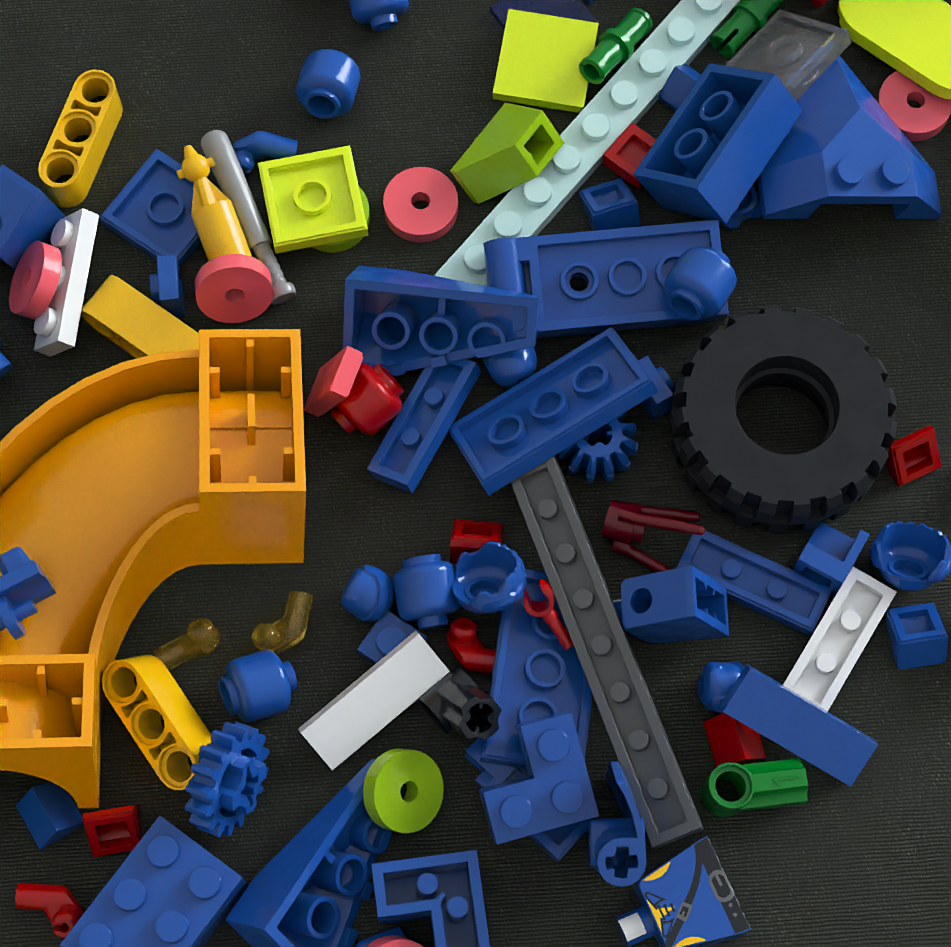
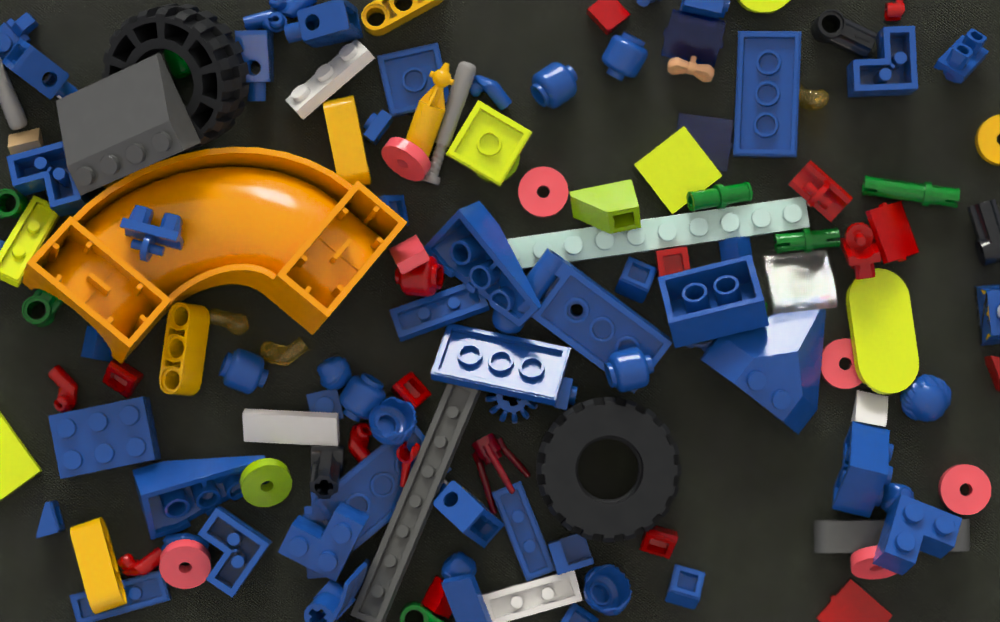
camera: 40 degrees right, 15 degrees up
coral piece [9,241,62,320] -> none
blue gear [185,722,270,837] -> none

